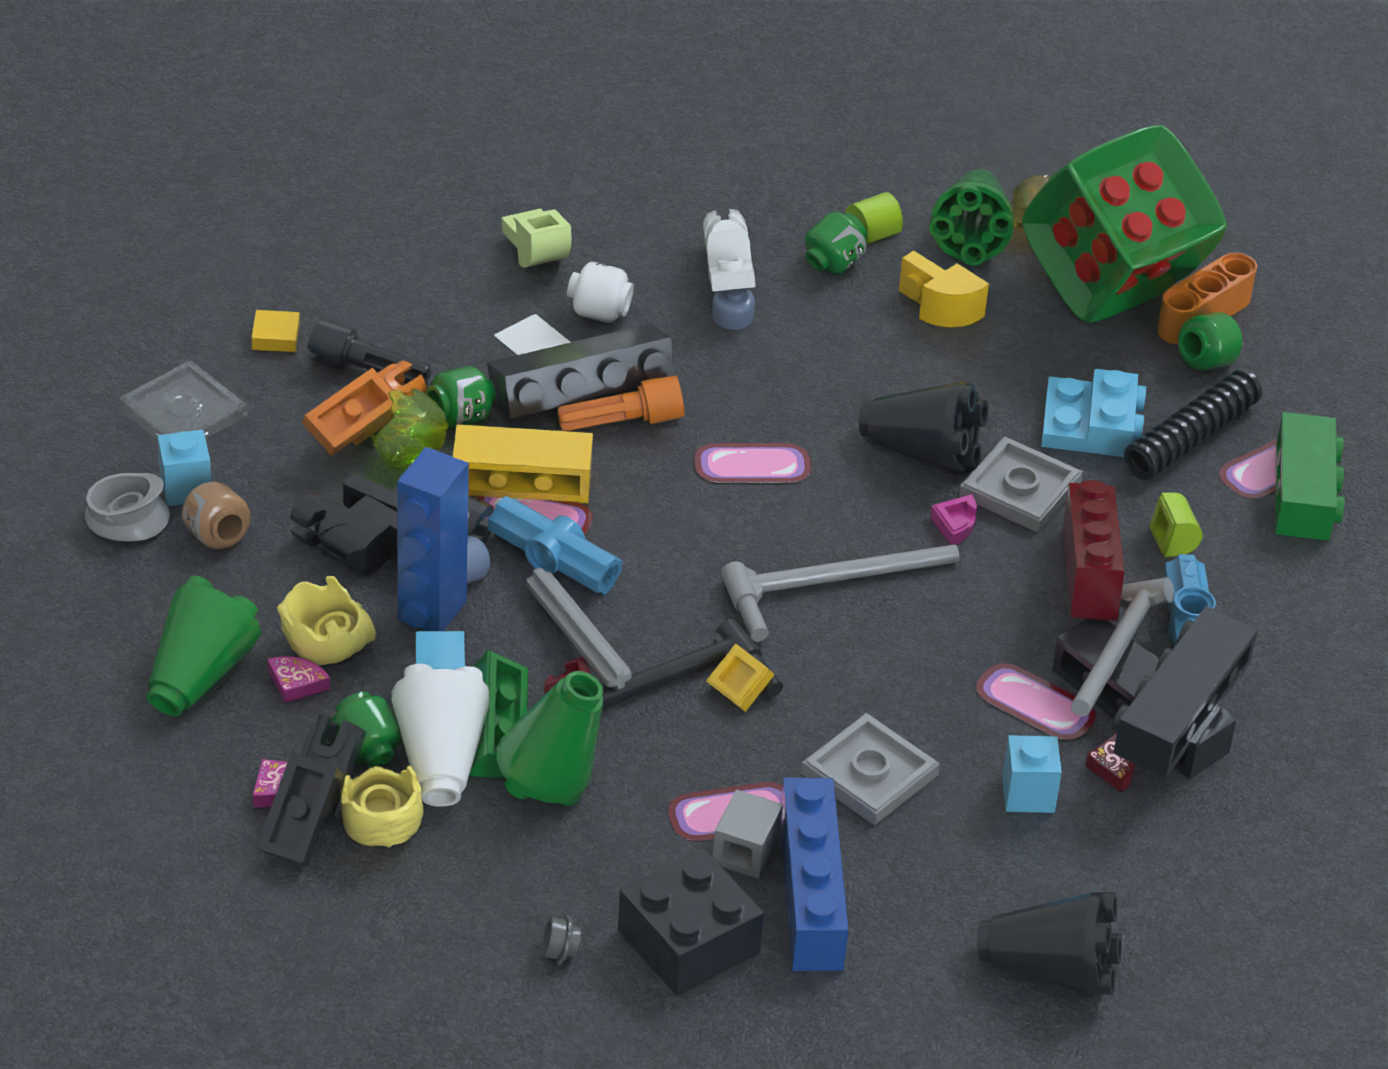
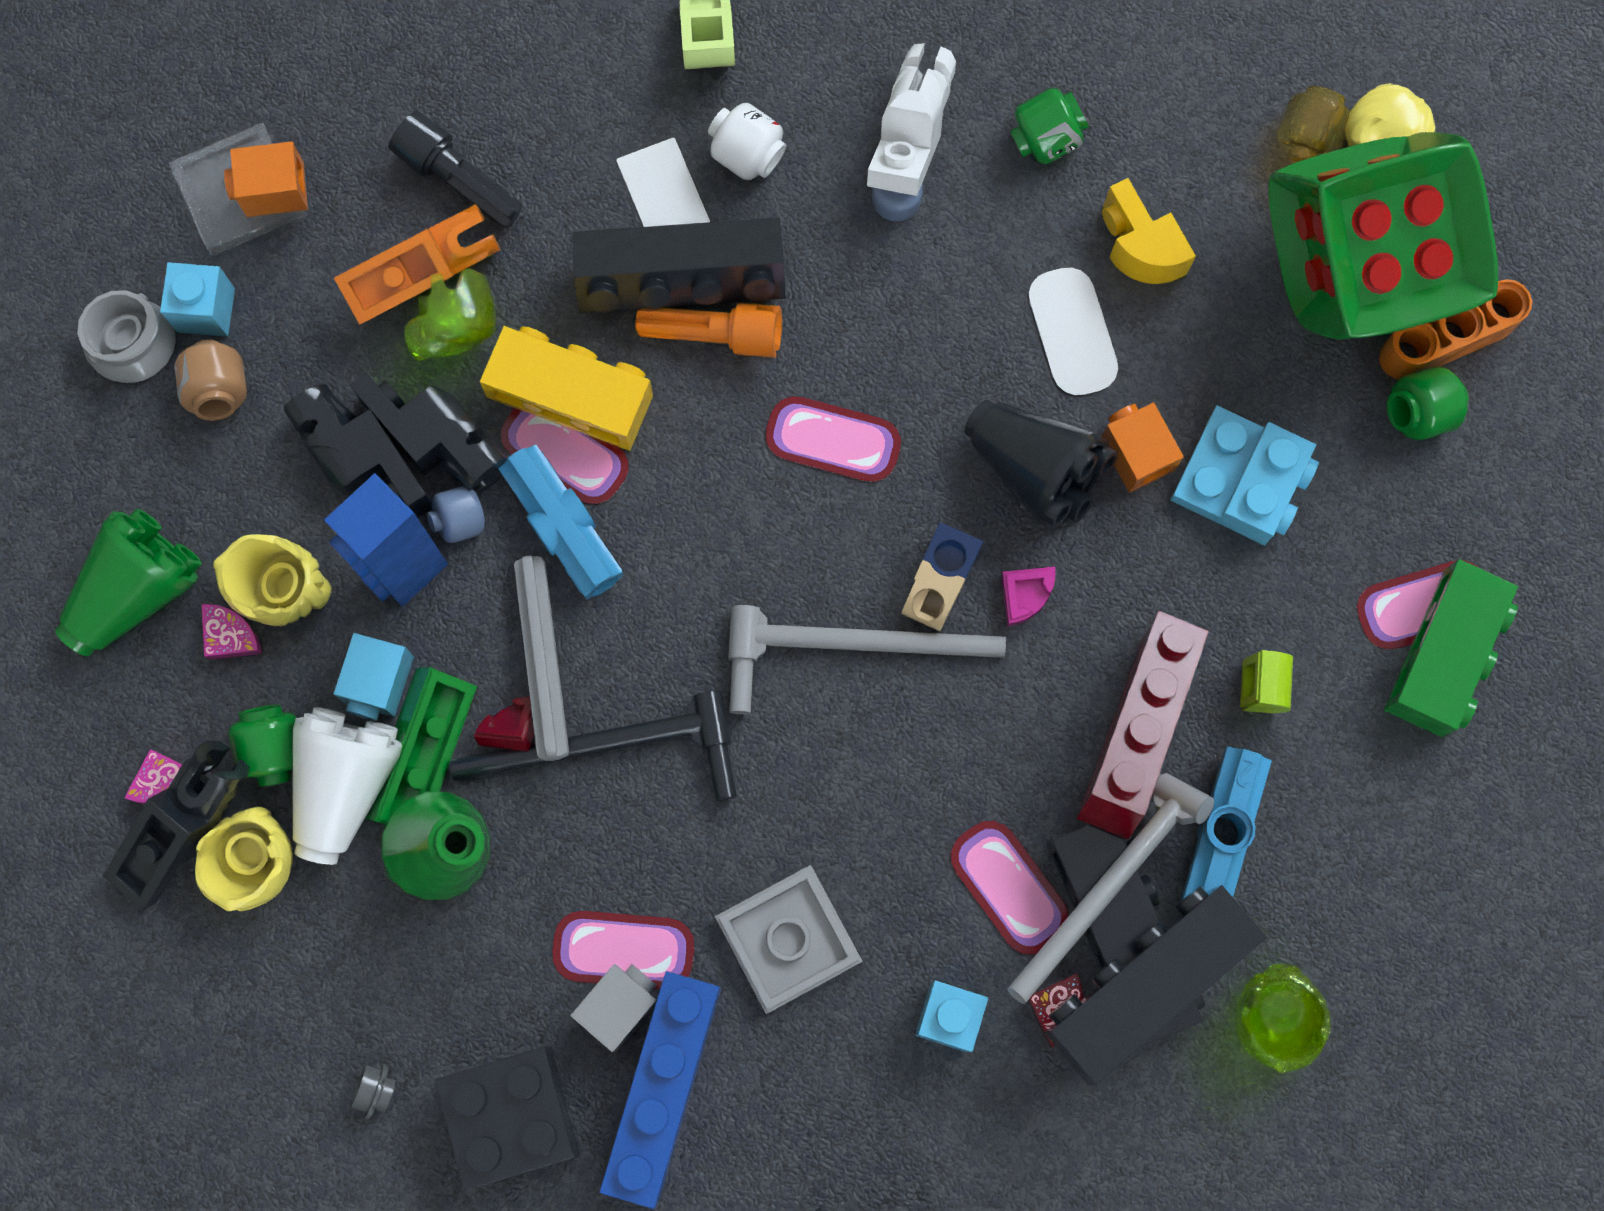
camera: 20 degrees right, 35 degrees up
yellow tile [252,310,300,352] -> none
green head [426,366,496,428] -> none
yellow tile [706,643,775,712] -> none
lime brick [845,192,903,244] -> none
green cone [929,169,1015,266] -> none
light grey tile [959,436,1083,533] -> none
black piece [1124,368,1263,480] -> none
none -> orange brick [224,141,308,217]
none -> leg [901,522,984,631]
none -> white sticker [1029,268,1118,395]
none -> orange brick [1102,402,1184,493]
none -> clear neon green hair [1235,963,1331,1073]

